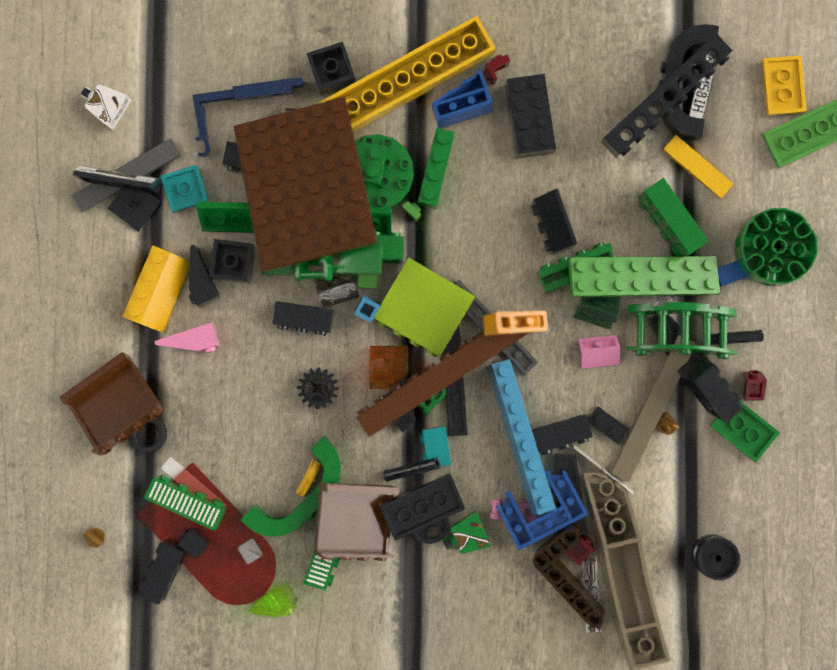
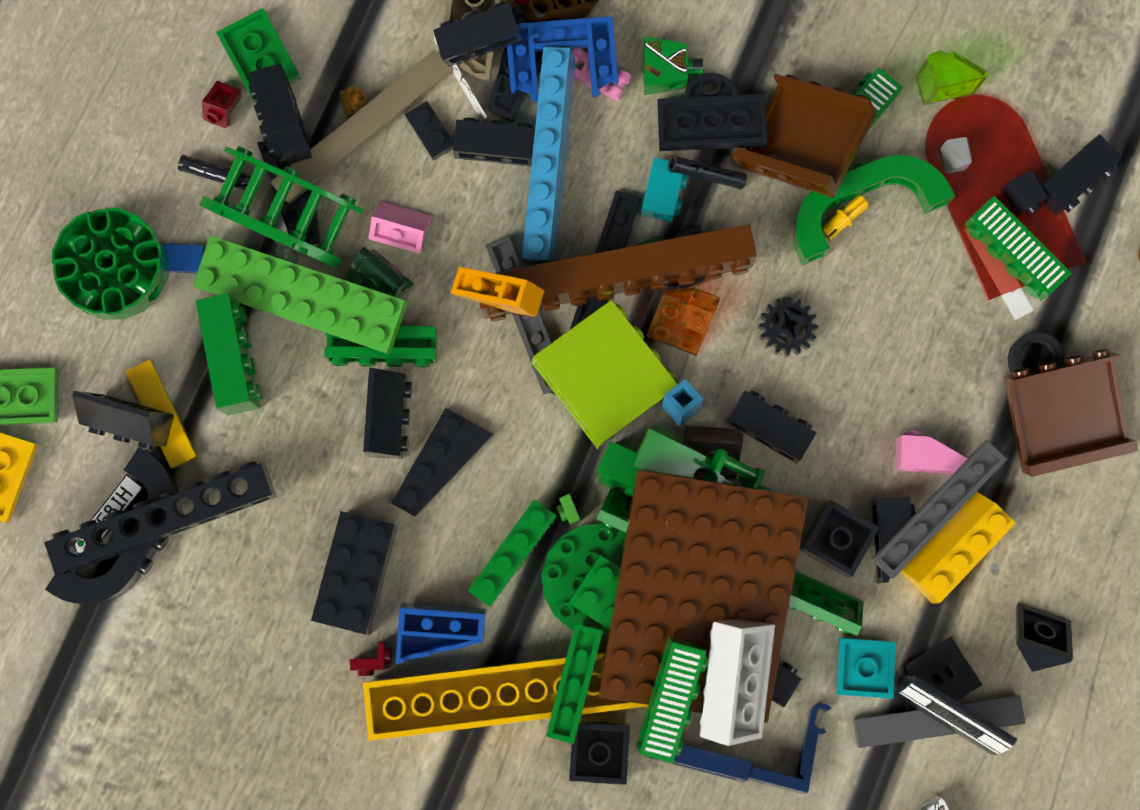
camera: 160 degrees left, 5 degrees down
none -> black slope [72,391,174,450]
none -> black wing [391,408,494,517]
none -> black brick [433,2,524,67]
none -> green plate [545,623,603,744]
none -> green brick [636,636,708,763]
none -> white slope [700,619,775,746]
none -> dark grey tile [871,440,1007,579]
none -> black slope [1016,603,1073,672]

